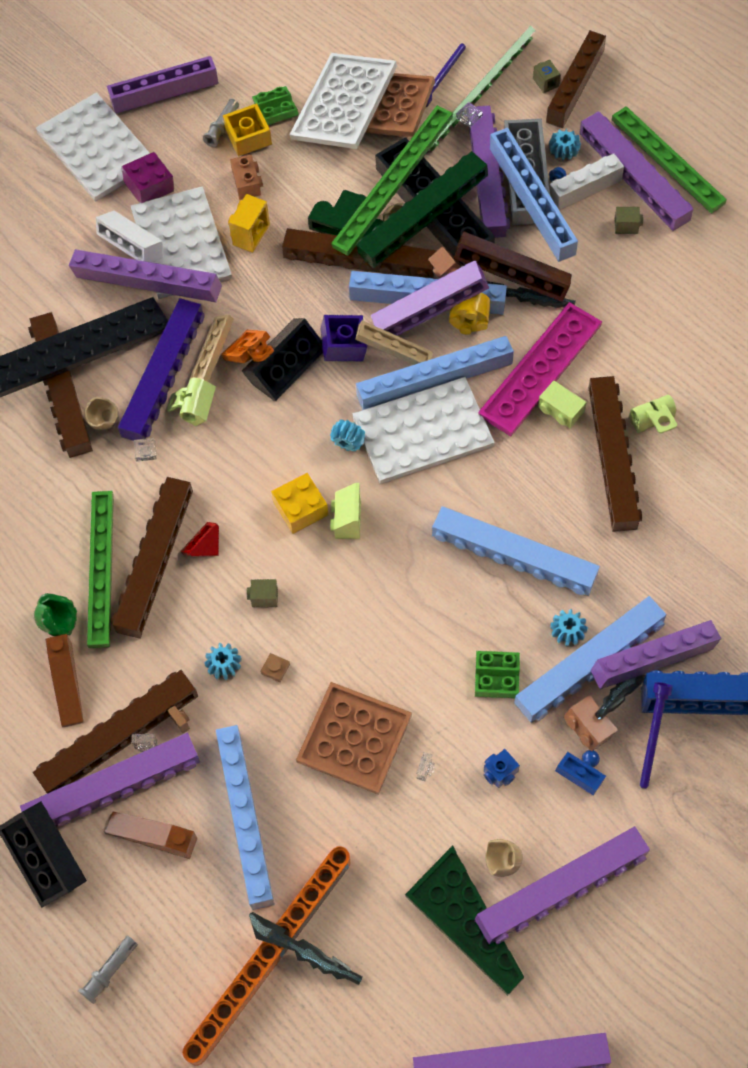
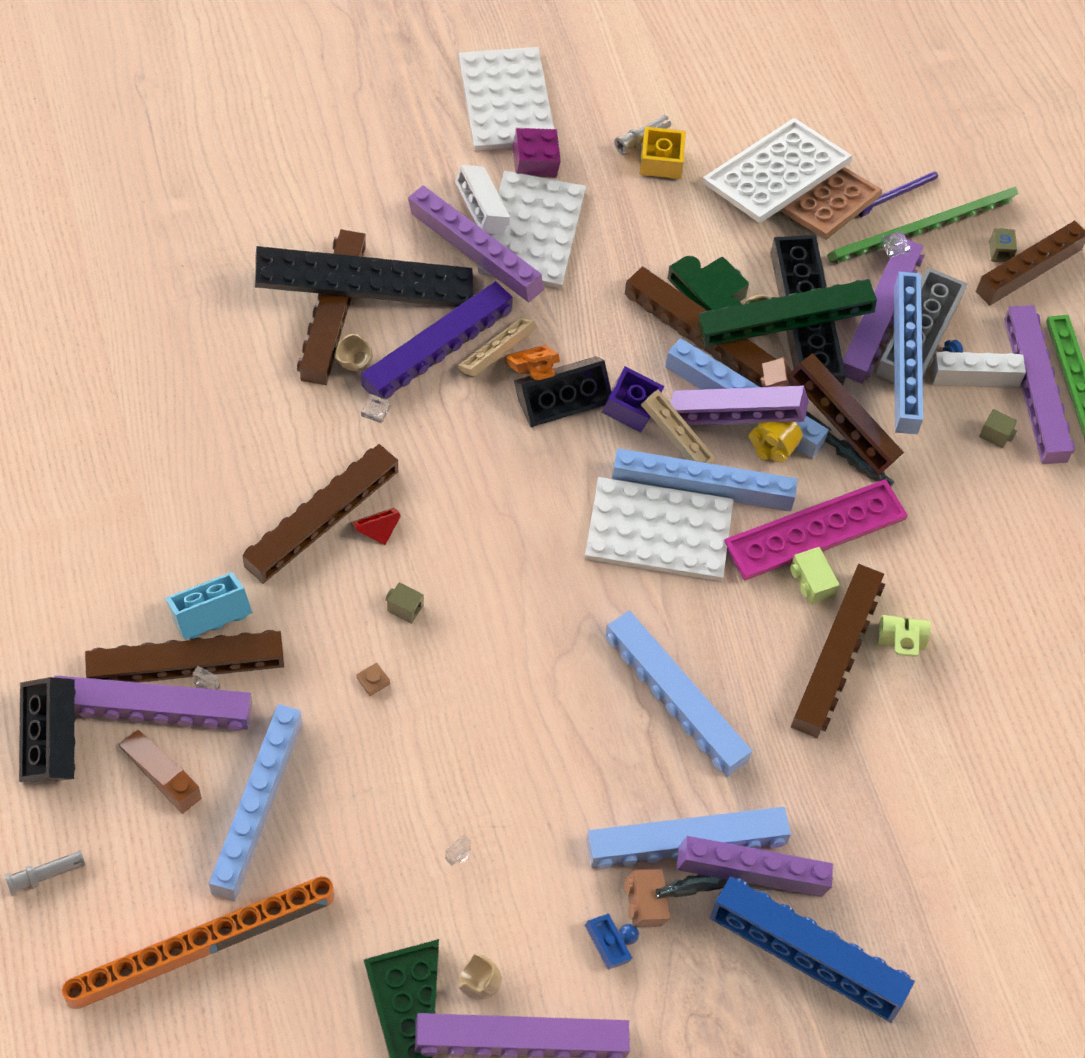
camera: 20 degrees right, 5 degrees down
green hair [34,593,77,637] -> none
dark orange slope [45,634,84,727] -> none
bright green plate [87,491,114,648] -> none
medium lavender brick [107,56,219,114] -> none
yellowish green piece [166,378,216,426] -> none
medium nougat plate [167,705,190,734] -> none
medium azure gear [204,643,242,680] -> none
yellow brick [228,194,270,253] -> none
nougat brick [230,154,263,200] -> none
pearl dark grey sword [249,912,363,985] -> none
bright green slope [252,86,299,125] -> none
yellow brick [271,472,329,534] -> none
nougat plate [296,682,412,795] -> none
medium azure gear [330,420,365,452] -> none
yellowish green slope [330,483,361,539] -> none
bright green plate [331,105,453,256] -> none
bright green slope [475,651,520,698] -> none
blue brick [484,749,520,788] -> none
medium azure gear [549,128,581,161] -> none
medium azure gear [550,609,588,647] -> none
dark purple piece [640,682,673,789] -> none
none -> medium azure brick [165,572,252,640]

